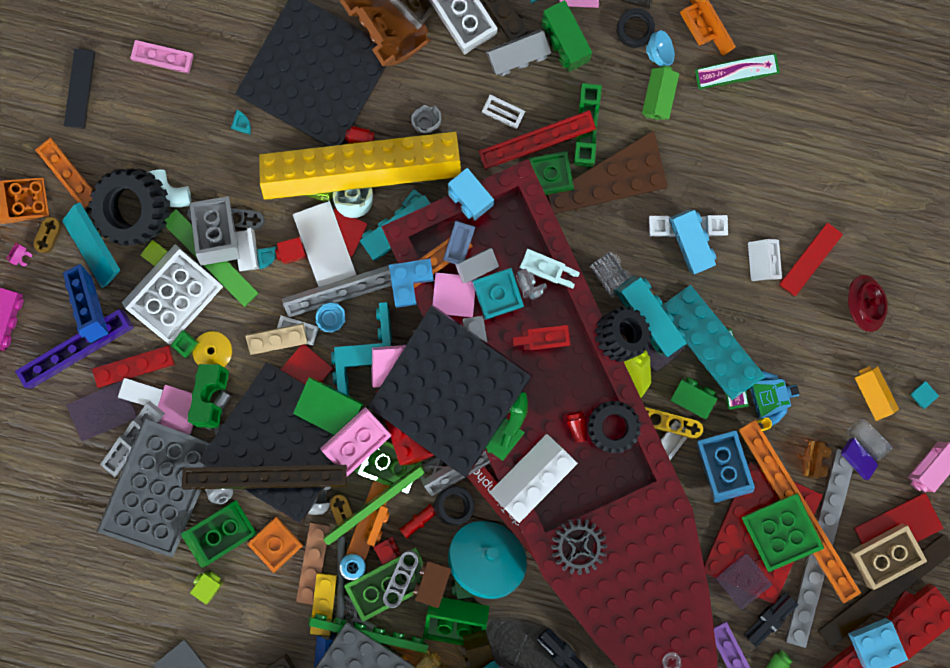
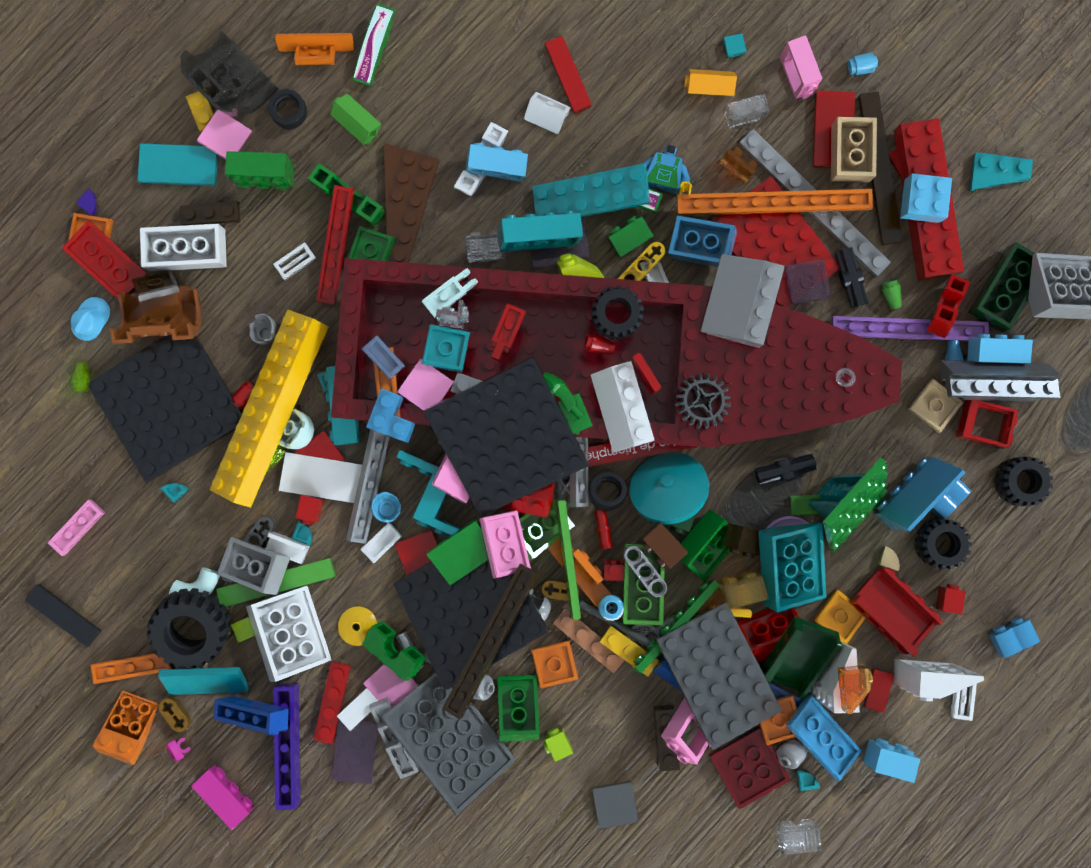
camera: 60 degrees left, 0 degrees up
green tile [171,330,199,358] -> none
tan plate [245,323,309,355] -> none
medium azure brick [448,168,494,221] -> none
light grey tile [455,248,499,283] -> none
light grey brick [486,29,551,76] -> none
black tyre [595,306,651,362] -> none
medium azure piece [646,30,675,66] -> none
green plate [742,492,825,572] -> none
dark purple tile [841,438,878,480] -> none
dark red piece [848,275,888,332] -> none
none -> red tile [630,353,661,395]
none -> light grey slope [700,254,785,348]

